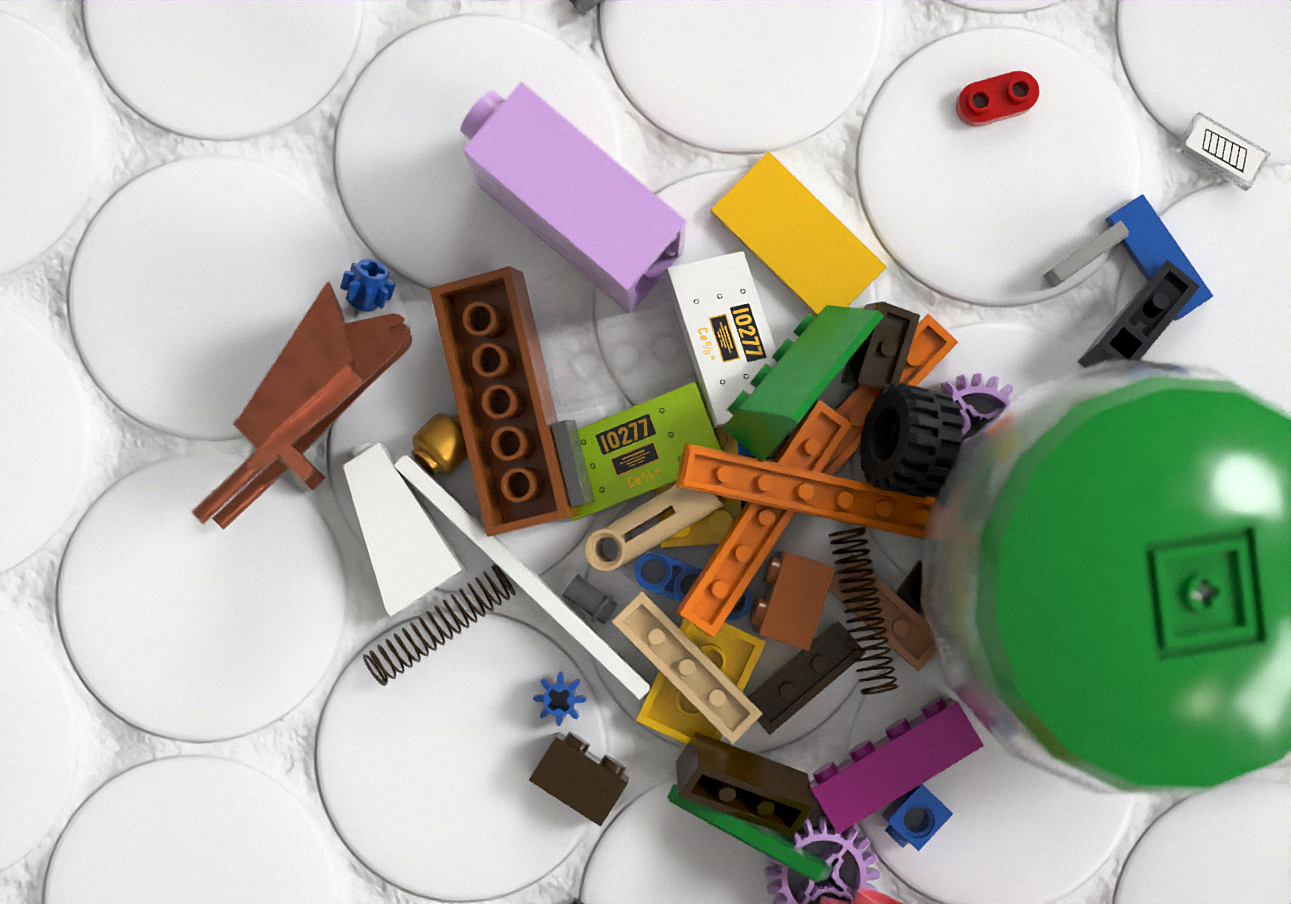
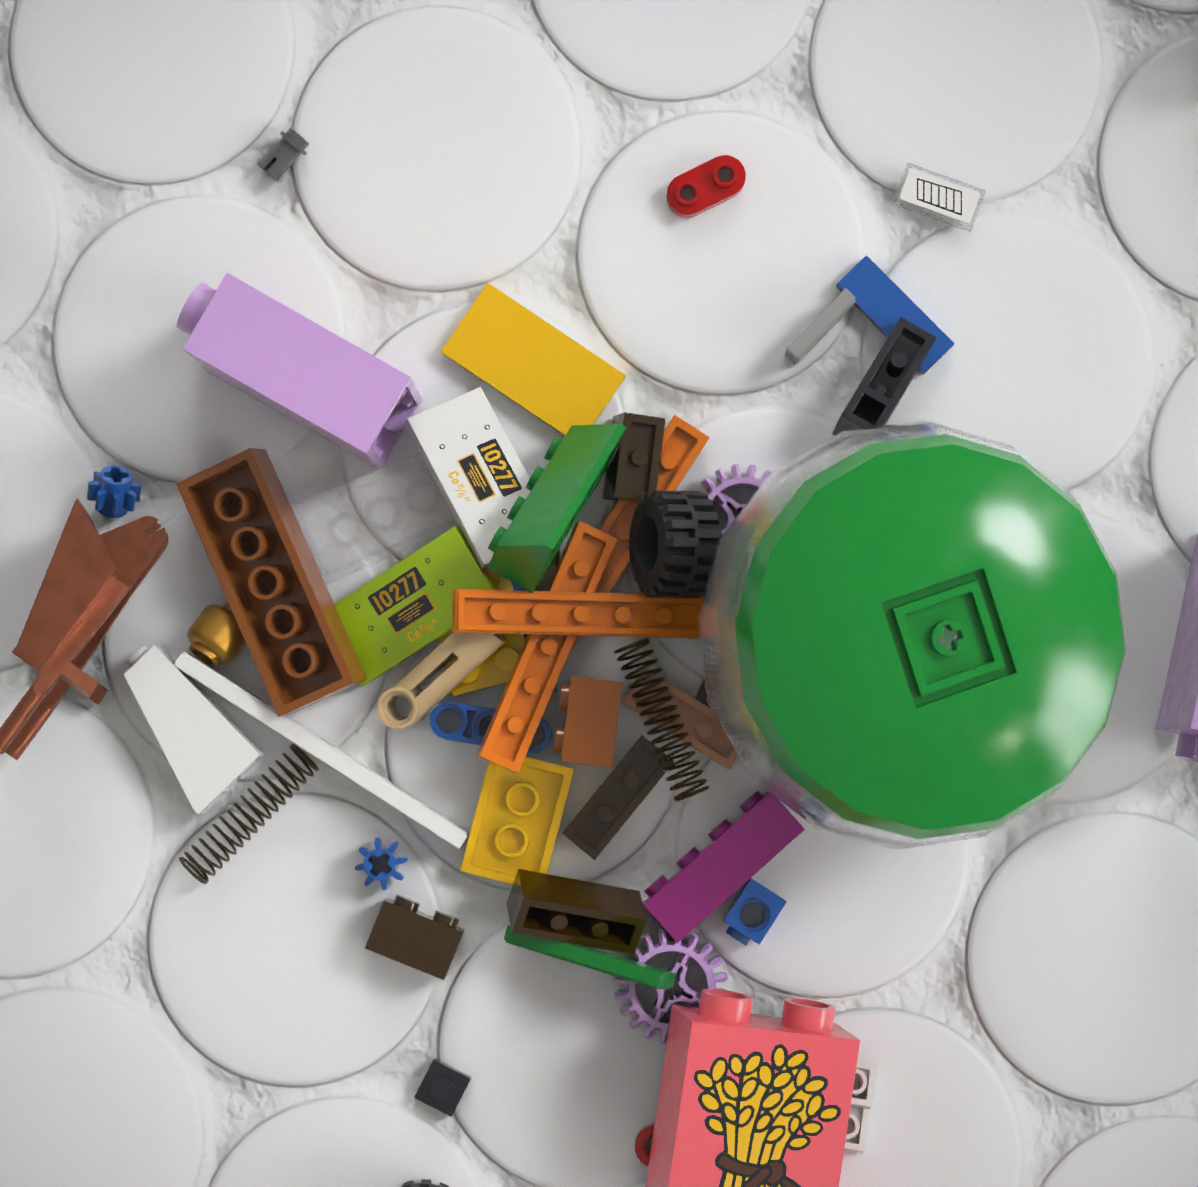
camera: 10 degrees left, 0 degrees up
dark grey tile [550,420,595,507] -> none
dark grey pin [562,574,618,625] -> none
tan plate [611,591,763,744] -> none

